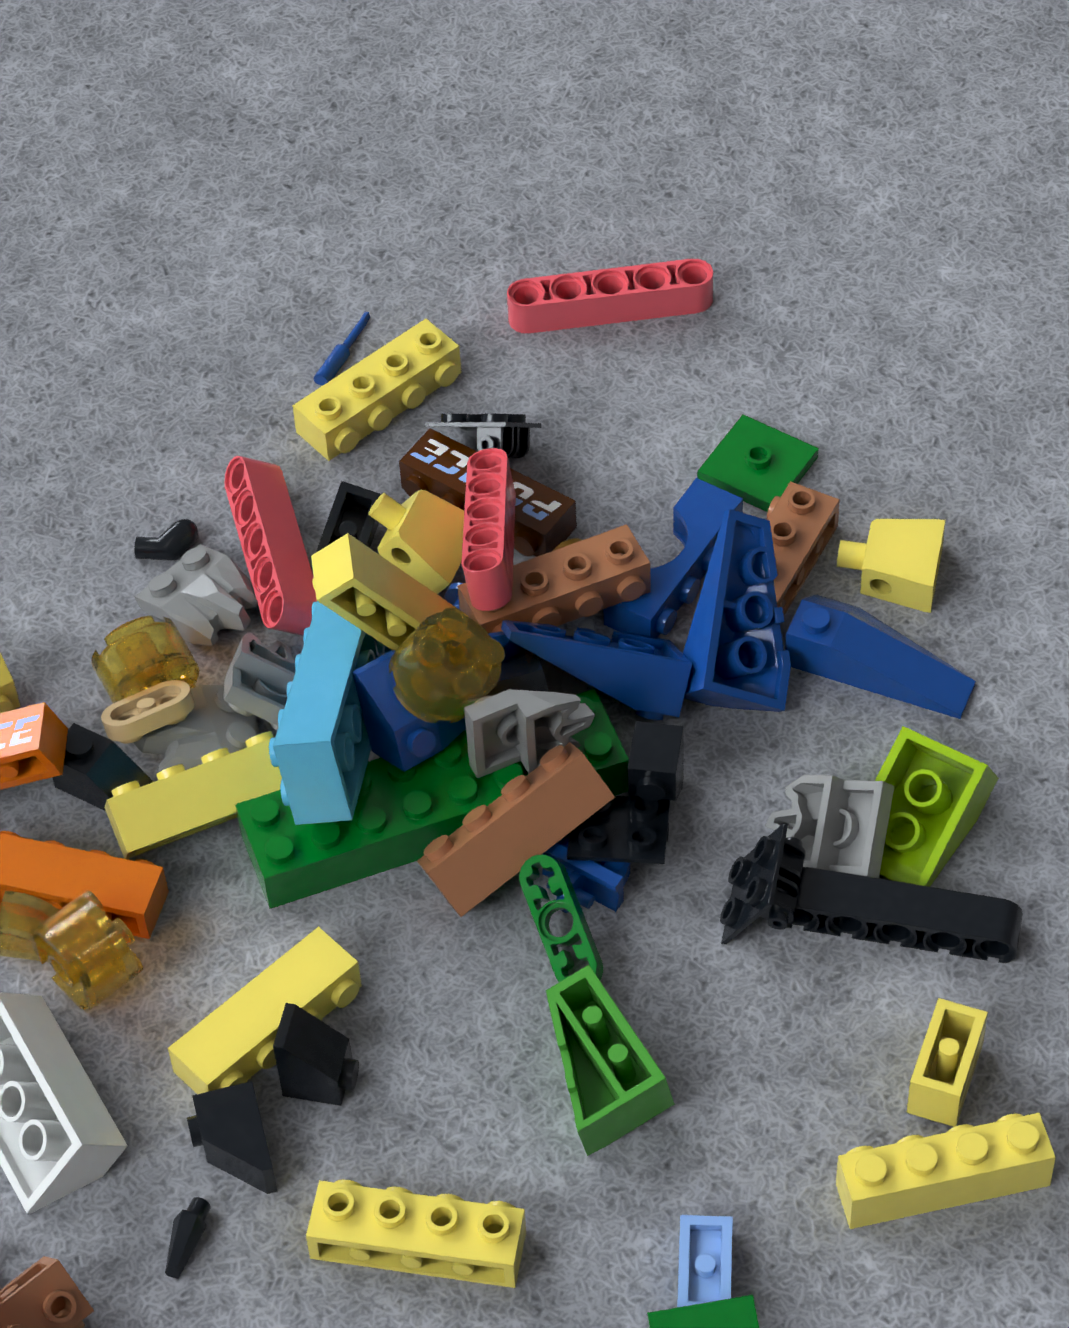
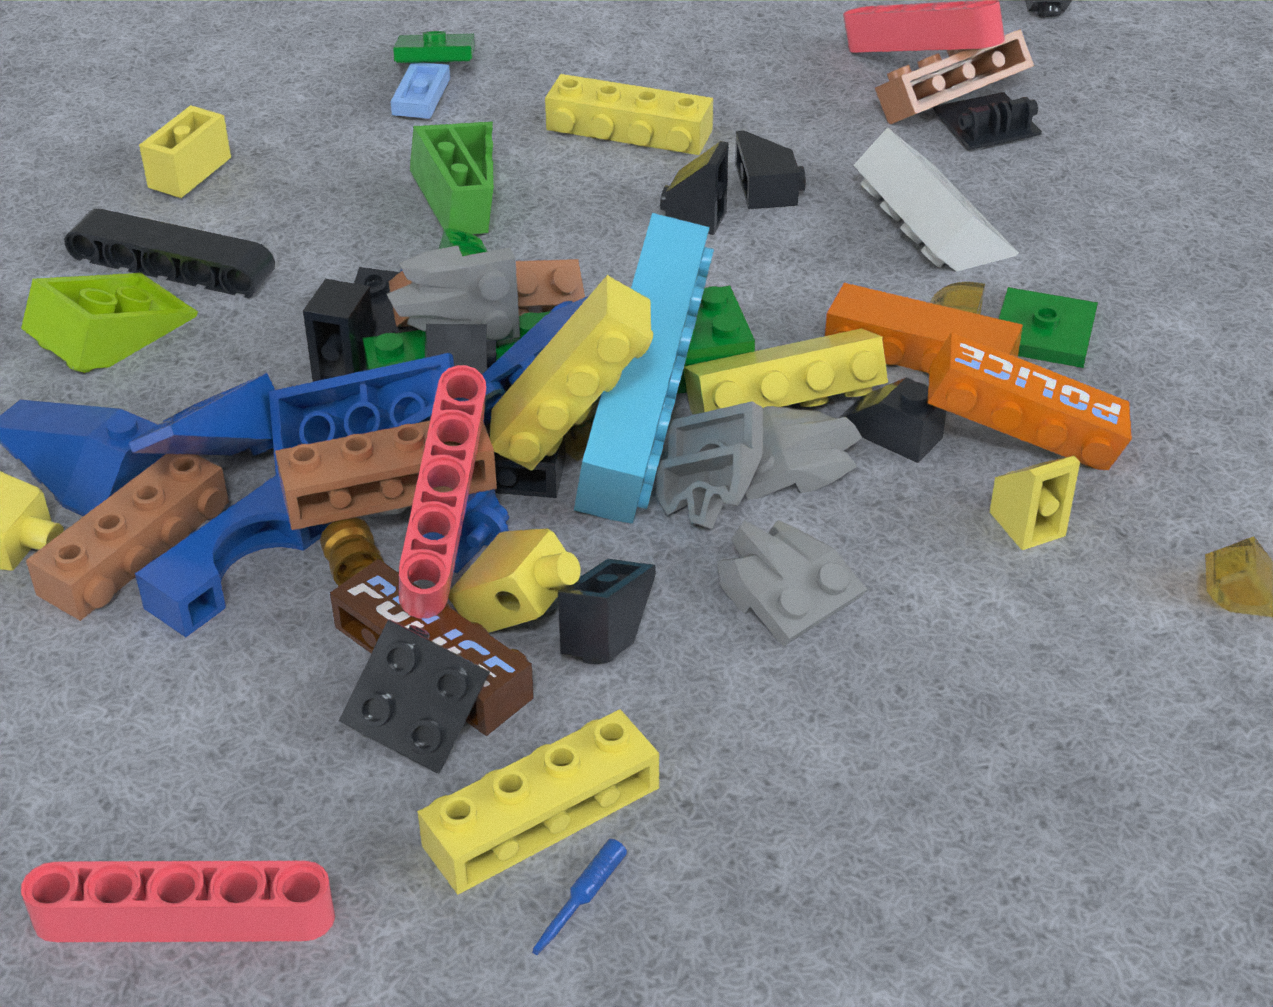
camera: 175 degrees left, 10 degrees down
clear yellow brick [29,890,144,1010] -> none
clear yellow brick [91,616,200,704] -> none
tan plate [101,680,195,744] -> none
black arm [134,519,198,560] -> none
black bar [165,1197,211,1279] -> none
light yellow brick [168,926,362,1094] -> none
coral beam [224,456,317,636] -> none
clear yellow brick [389,607,505,723] -> none
green plate [697,414,819,512] -> none
black hinge [720,823,806,944] -> none
light grey plate [765,774,894,878] -> none
light yellow brick [836,1113,1056,1229] -> none

